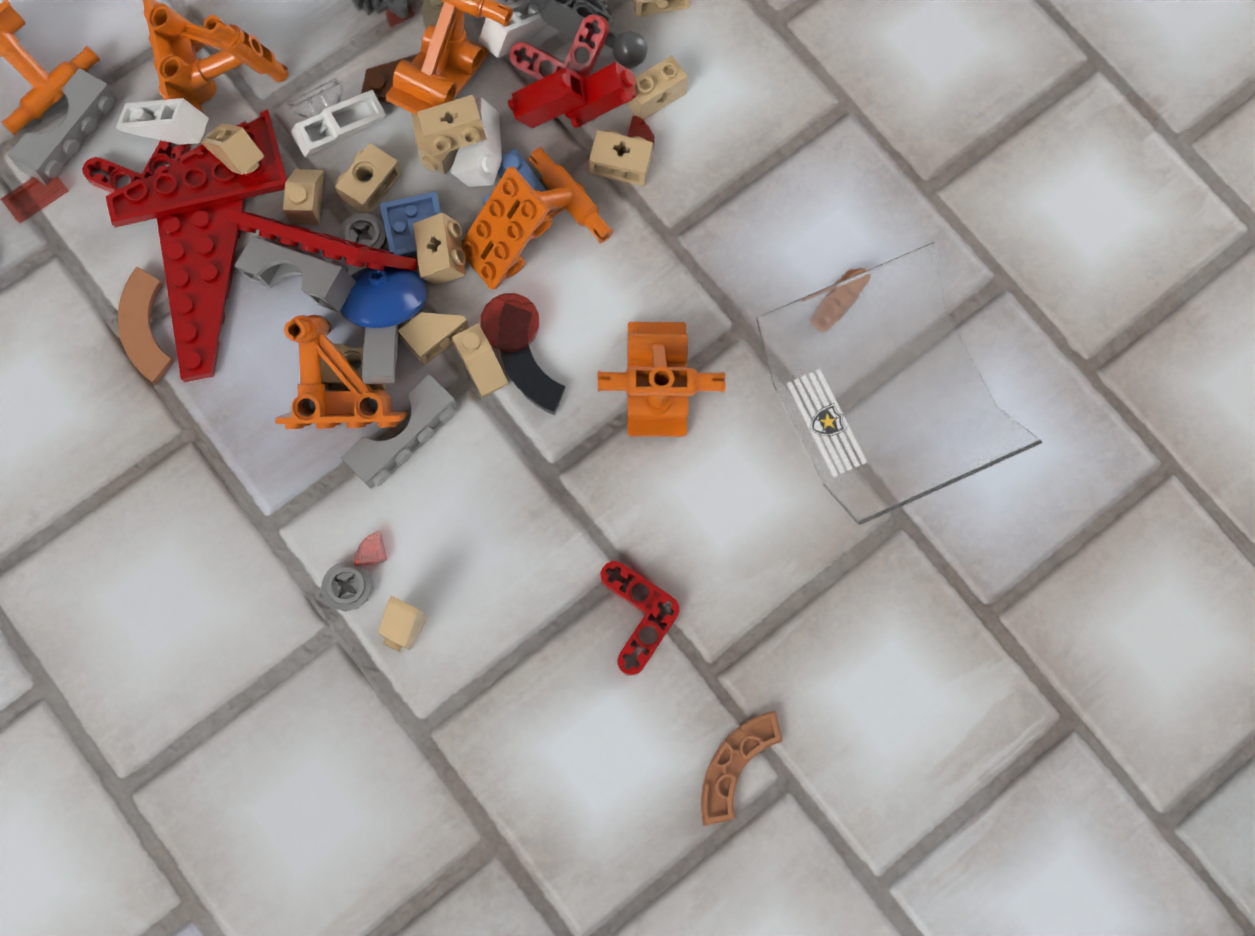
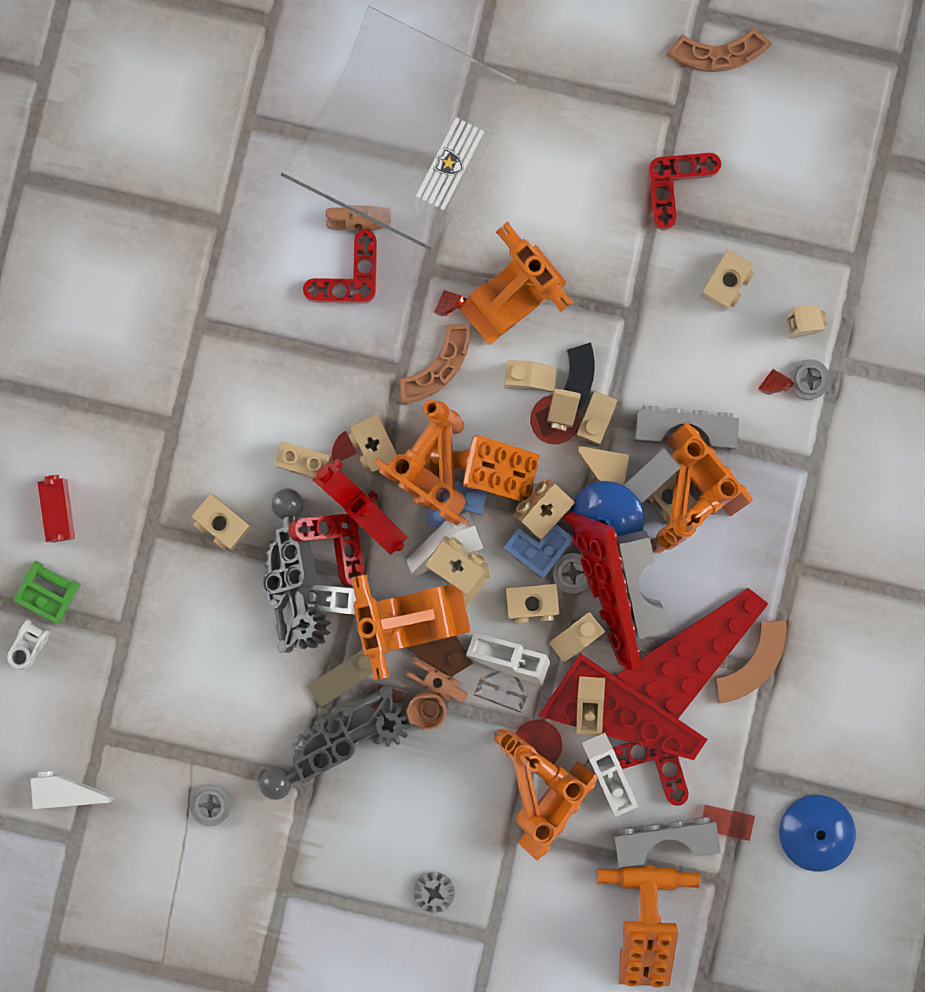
camera: 125 degrees left, 10 degrees up
none -> red beam [303,230,377,303]
none -> orange plate [374,400,469,526]
none -> nougat tile [399,323,471,404]
none -> nougat hinge [404,656,468,703]
none -> nougat hair [406,692,447,730]
none -> clear red tile [434,290,467,316]
none -> tan slope [504,359,556,392]
none -> clear red tile [515,719,563,764]
none -> tan slope [547,388,581,431]
none -> tan brick [700,249,754,311]

